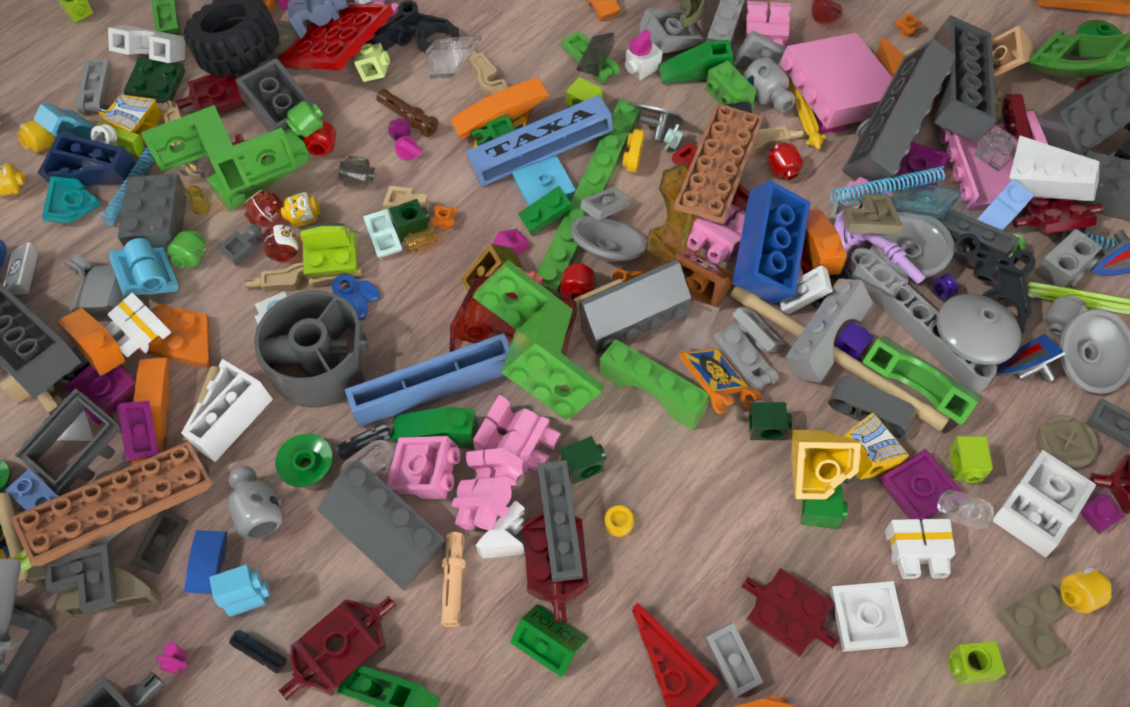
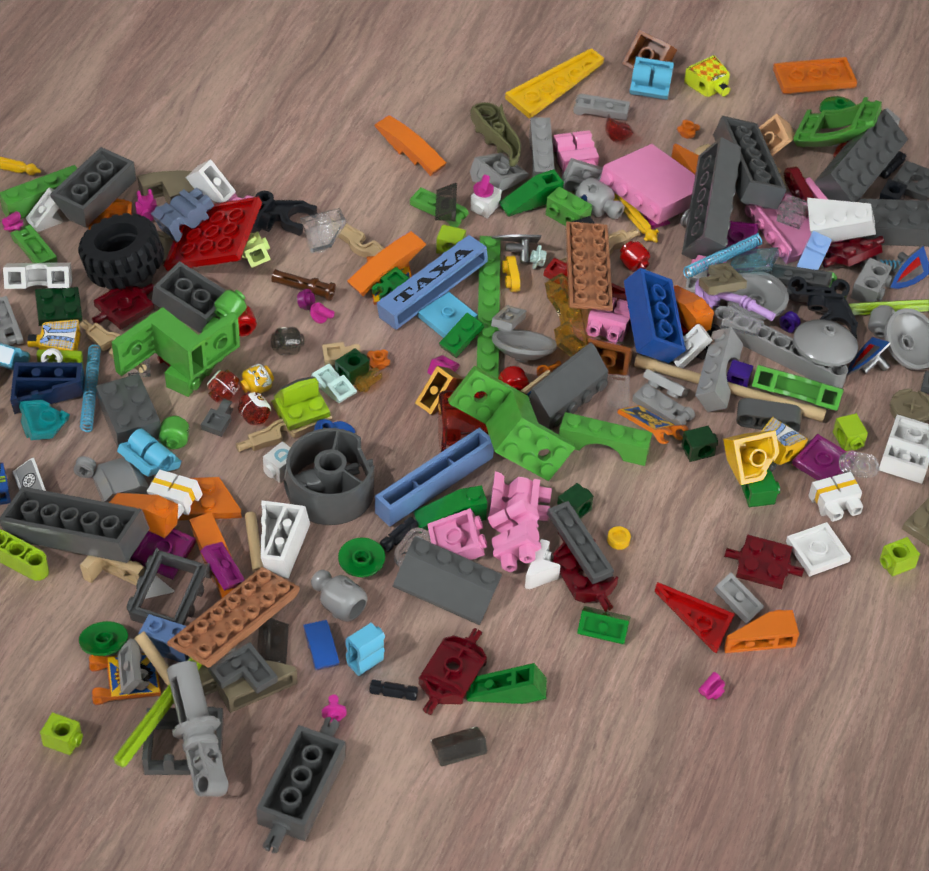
camera: 25 degrees left, 10 degrees down
clear yellow pin [185,185,211,216] -> none
light nougat pin [440,532,466,627] -> none

